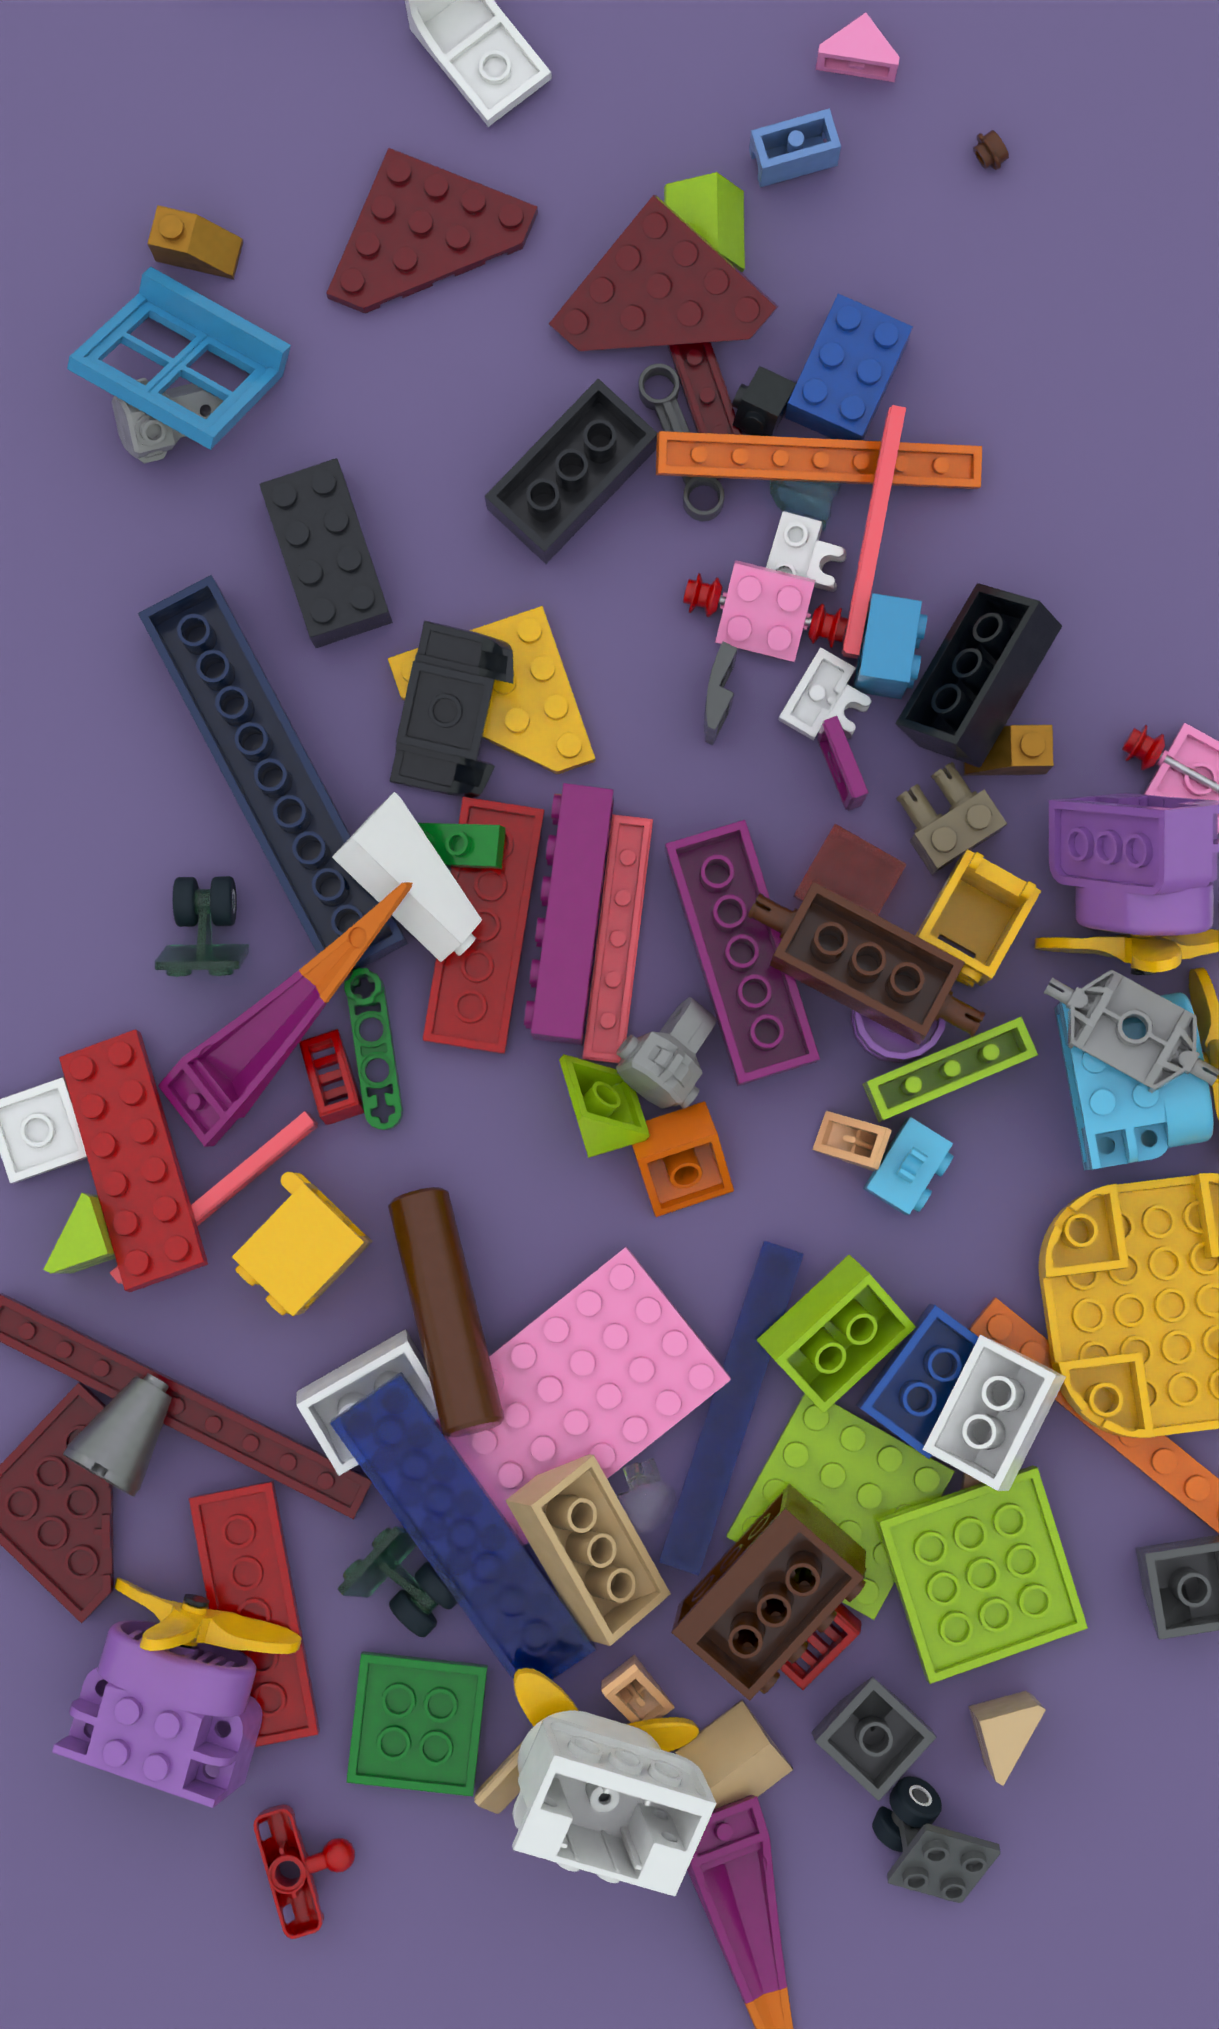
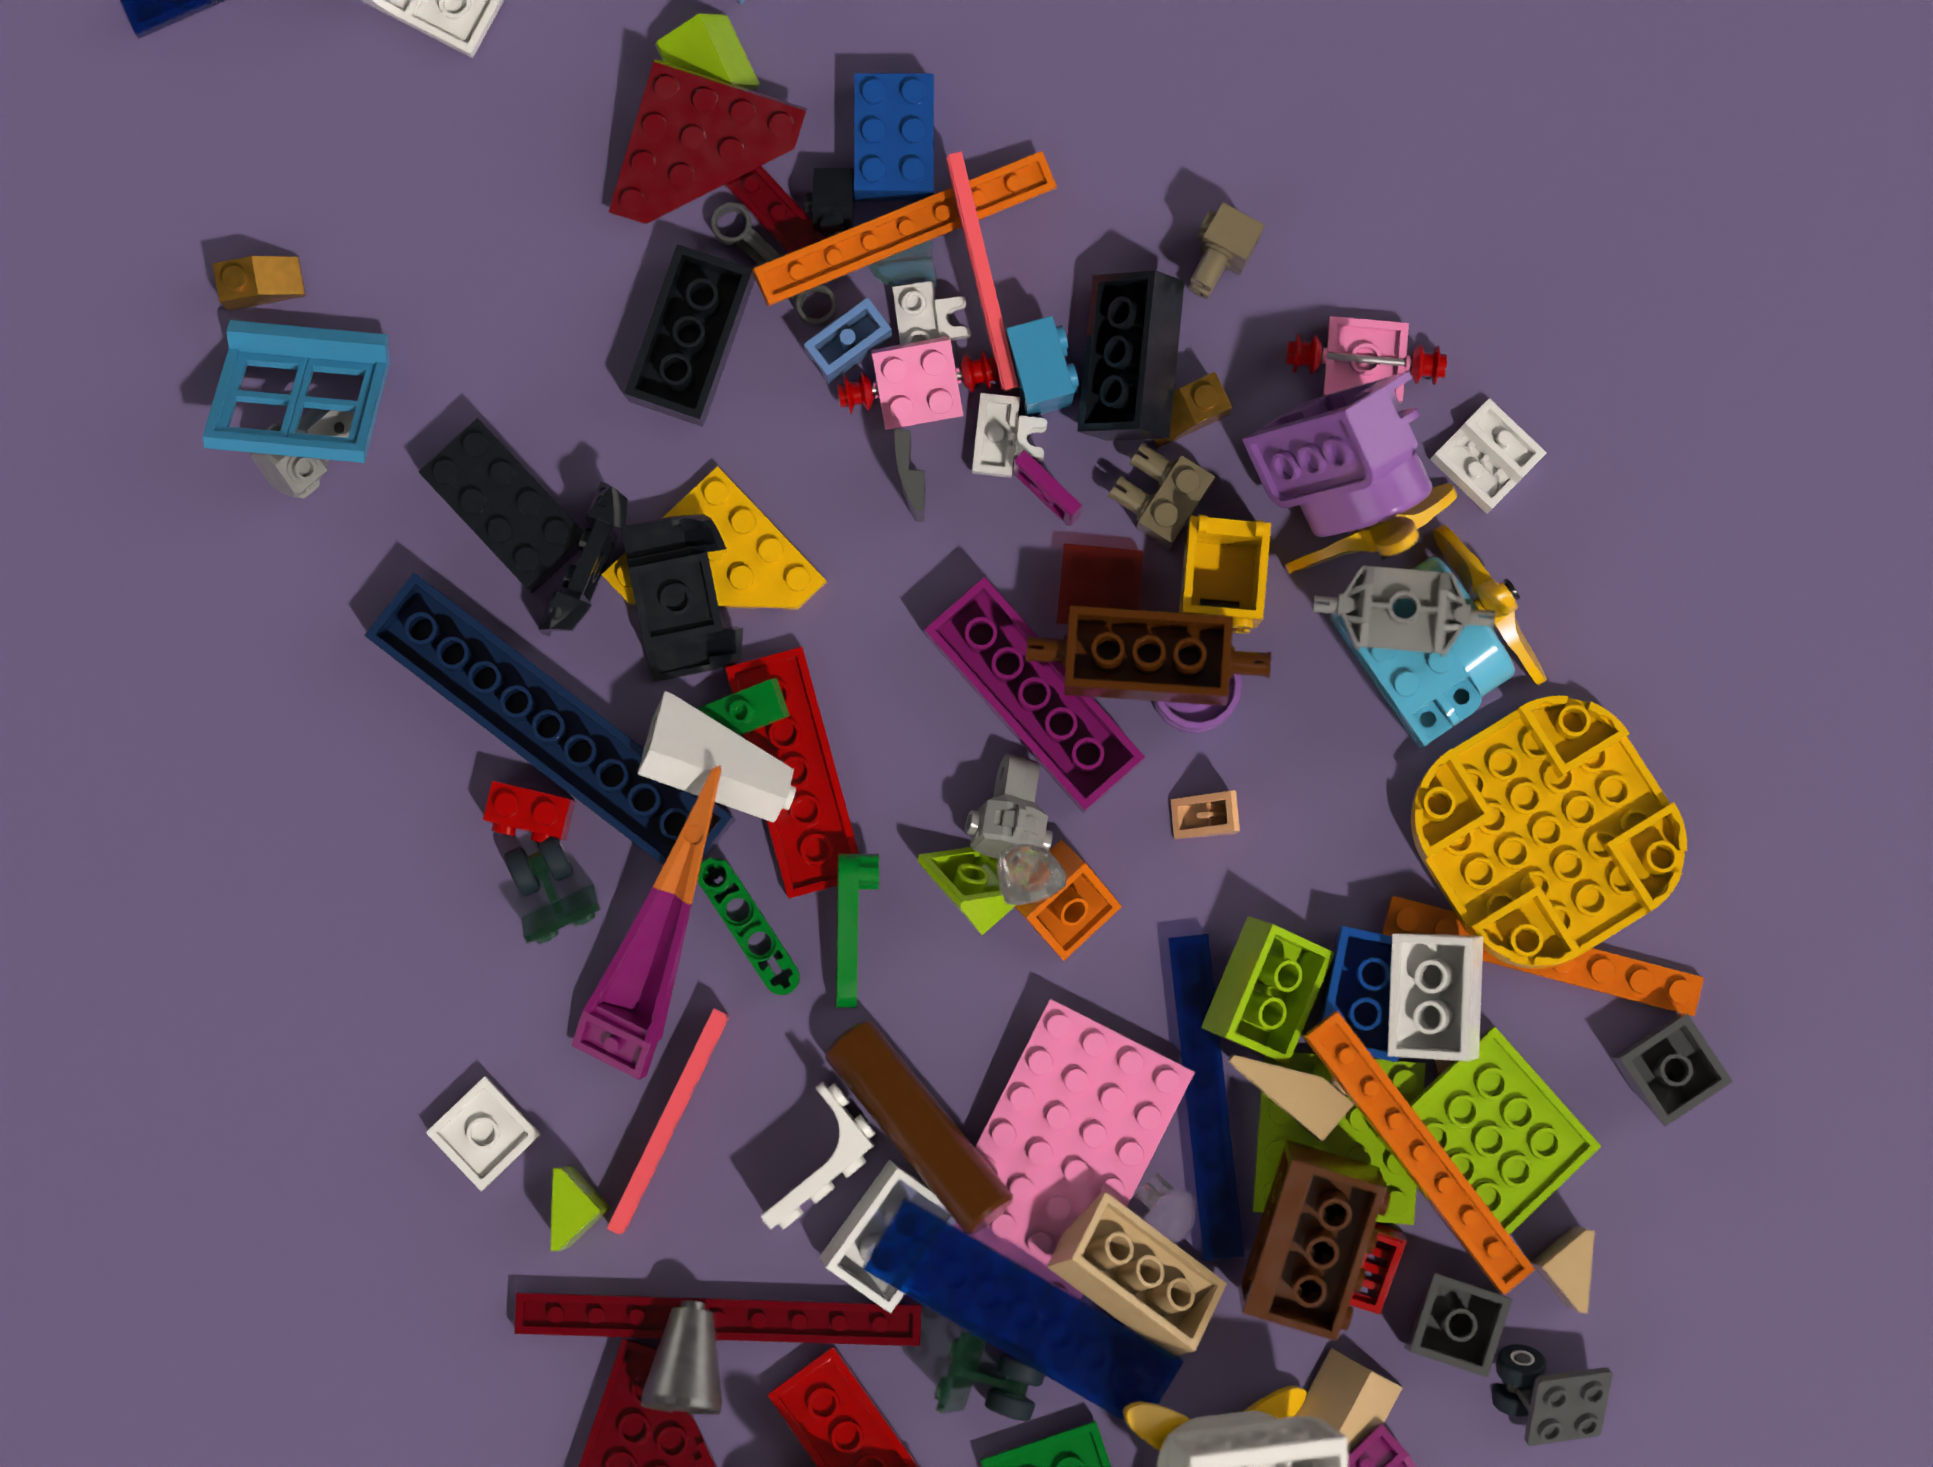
camera: 30 degrees left, 0 degrees up
red plate [59,1029,208,1292] -> none
yellow container [232,1172,373,1316] -> none
red slope [299,1029,364,1125] -> none
dark red plate [326,148,538,313] -> none
magenta brick [524,783,614,1046] -> none
coral tile [582,814,653,1064] -> none
light nougat slope [601,1654,675,1723] -> none
lime brick [862,1016,1038,1122] -> none
medium azure brick [863,1117,954,1215] -> none
none -> red brick [483,781,575,842]
none -> black piece [538,482,628,636]
none -> white bracket [761,1082,875,1230]
none -> medium blue brick [803,297,892,384]
none -> green beam [836,854,879,1008]
none -> clear piece [997,844,1067,905]
none -> dark tan brick [1188,202,1265,299]
none -> tan slope [1227,1055,1354,1142]
none -> orange plate [1303,1011,1535,1295]

